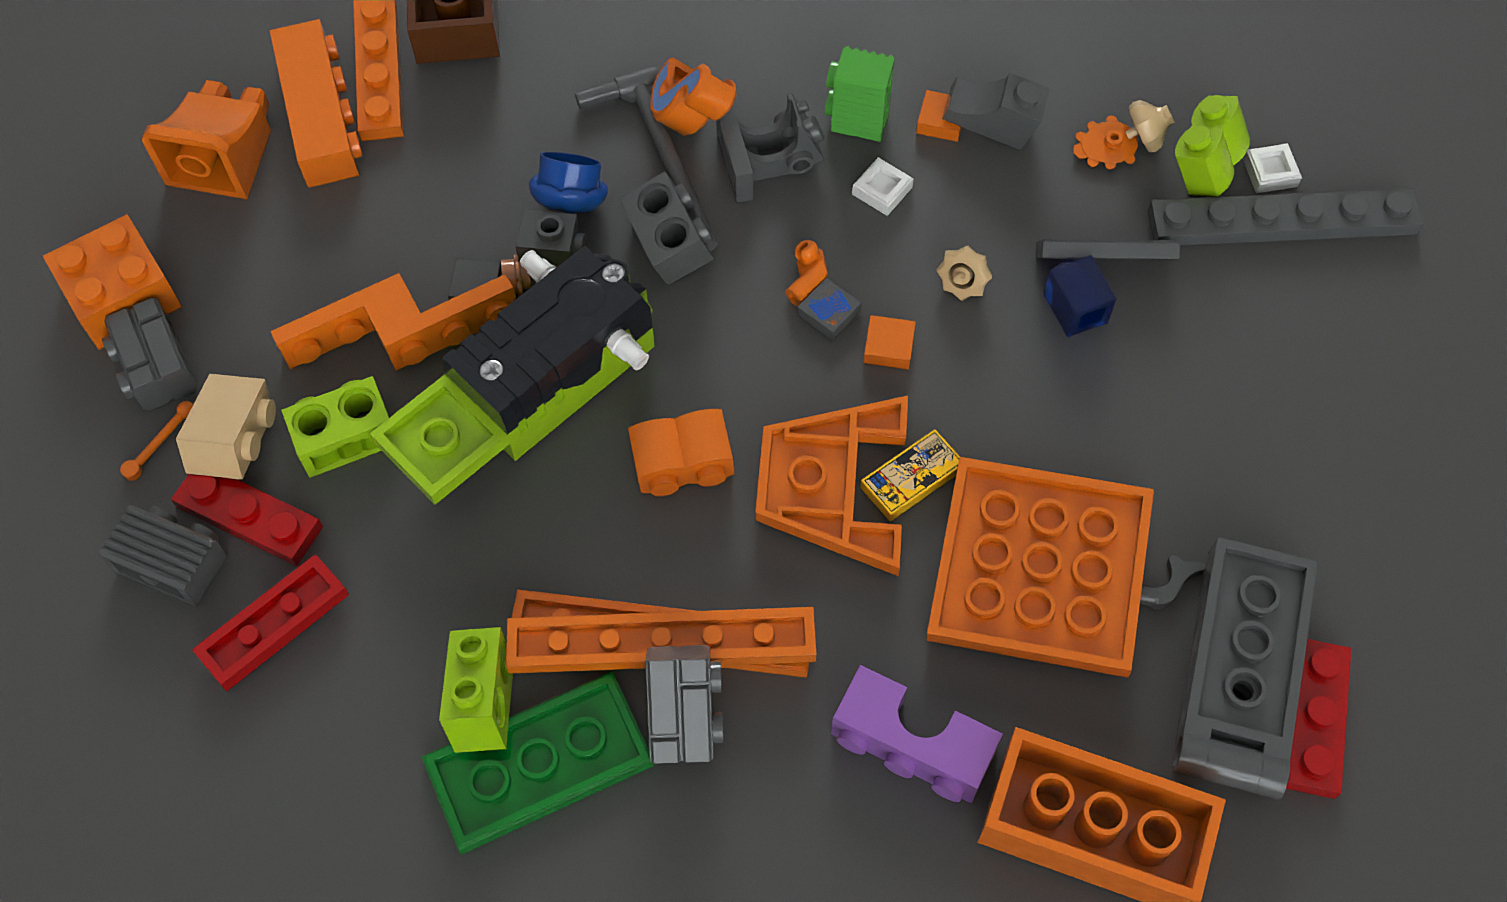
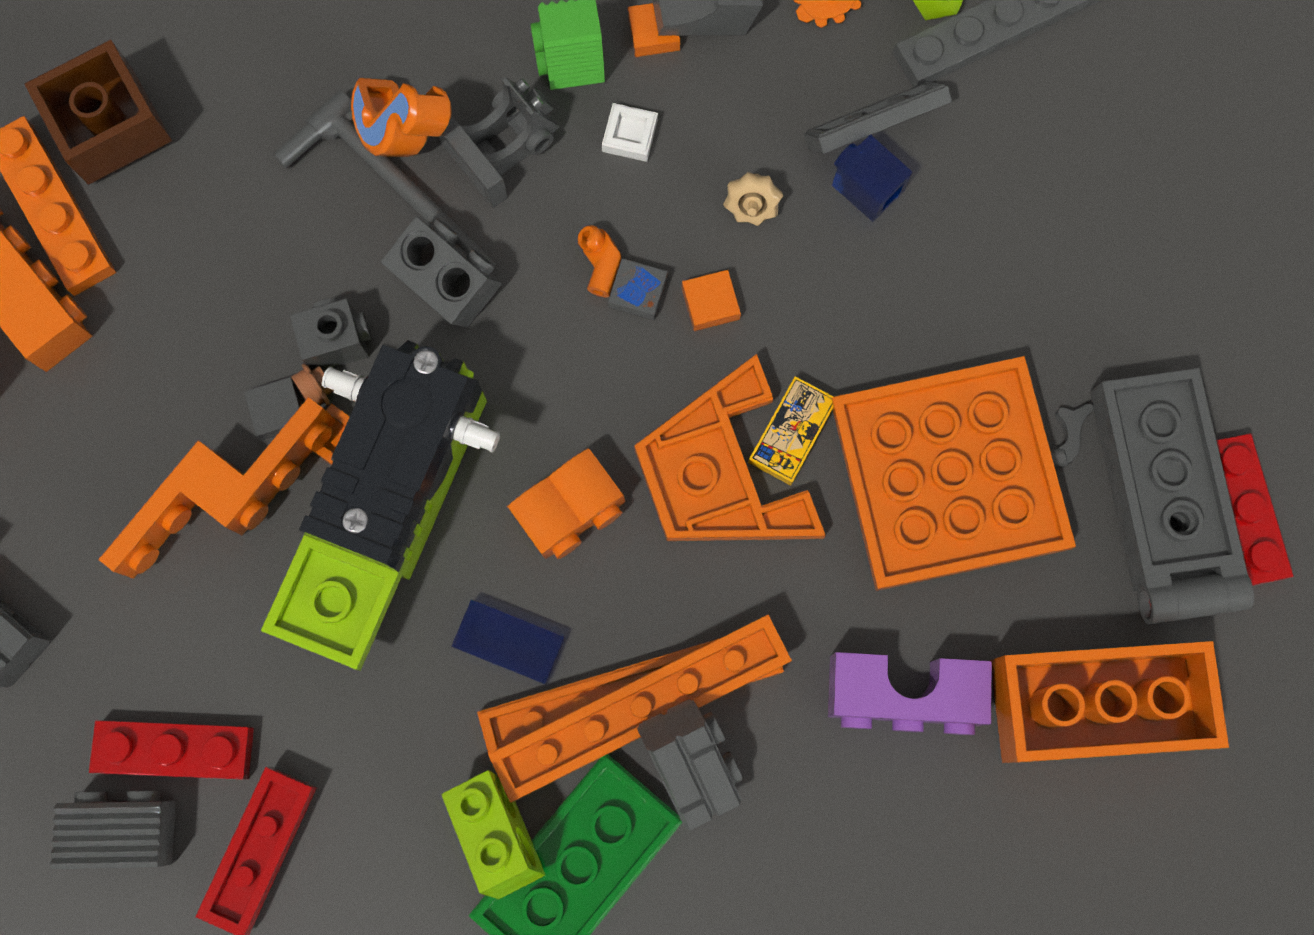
camera: 25 degrees left, 15 degrees up
orange hinge [120,401,194,481] -> none
tan brick [176,374,276,479] -> none
lime brick [281,376,390,478] -> none
blue piece [529,152,608,214] -> none
none -> clear blue tile [451,600,565,685]

